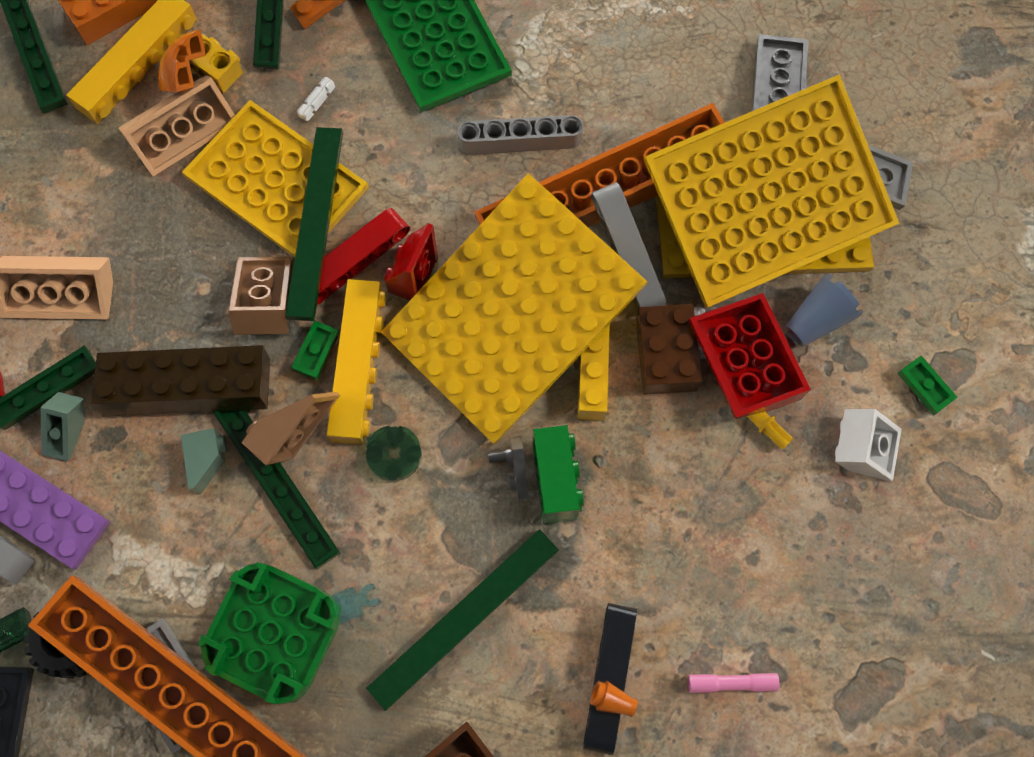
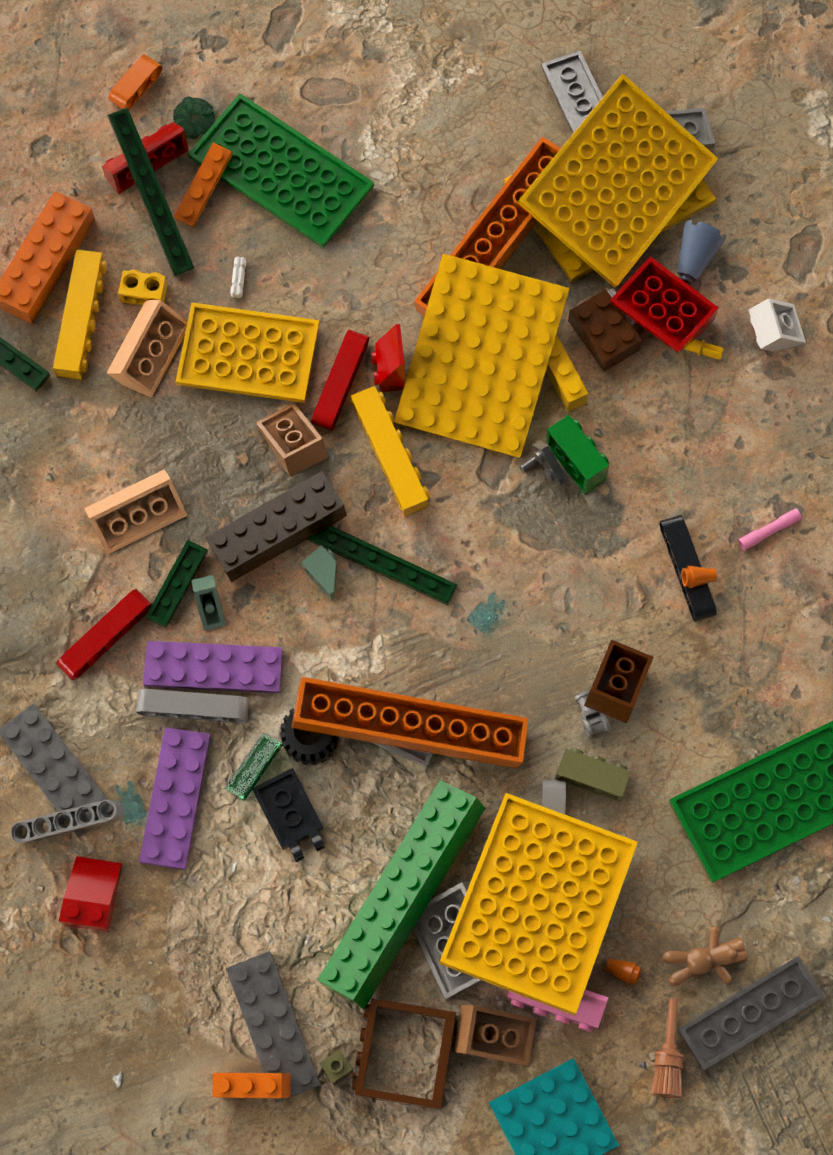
camera: 25 degrees left, 0 degrees up
orange brick [158,29,206,92] -> none
green plate [198,562,341,704] -> none
medium nougat slope [242,392,340,465] -> none
dark green tile [285,127,343,321] -> none
green plate [291,321,340,381] -> none
clear green plate [366,426,422,483] -> none
dark green tile [366,529,559,711] -> none
light grey beam [457,115,583,155] -> none
light grey beam [591,182,666,310] -> none
green plate [897,355,958,416] -> none

